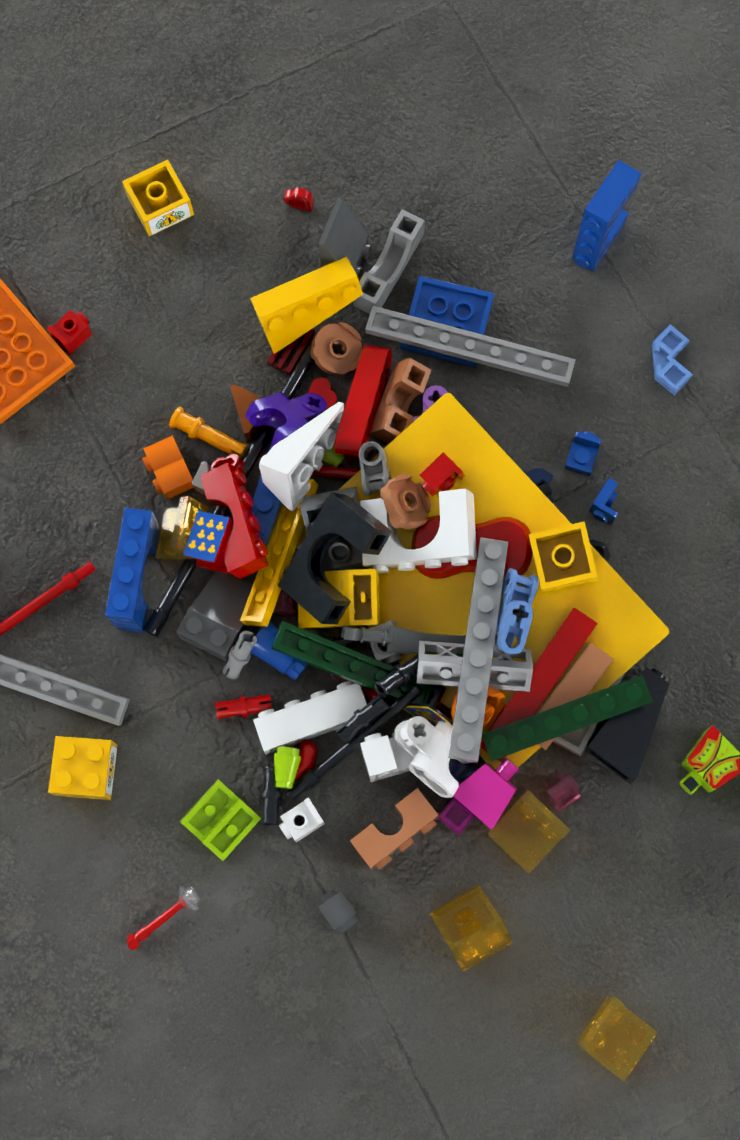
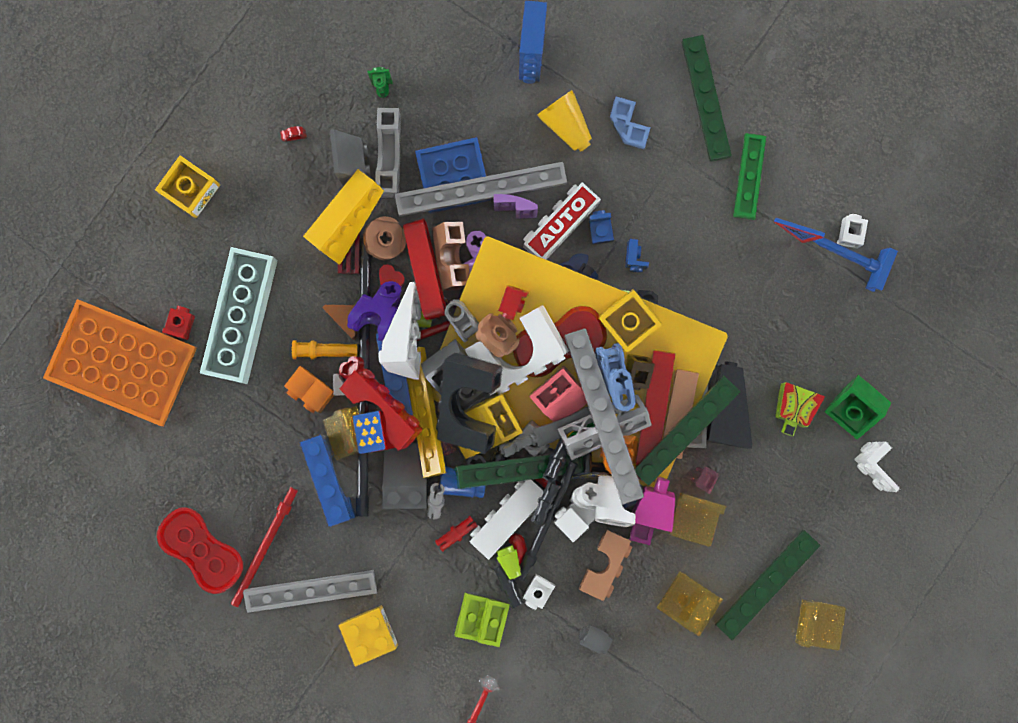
camera: 30 degrees left, 10 degrees up
none -> light aqua brick [200,247,277,384]
none -> green hinge [367,67,393,98]
none -> medium lavender slope [494,194,538,219]
none -> brick [523,182,601,260]
none -> coral slope [530,366,587,422]
none -> yellow cone [537,90,592,152]
none -> dark brown brick [626,354,655,390]
none -> dark green plate [715,530,821,640]

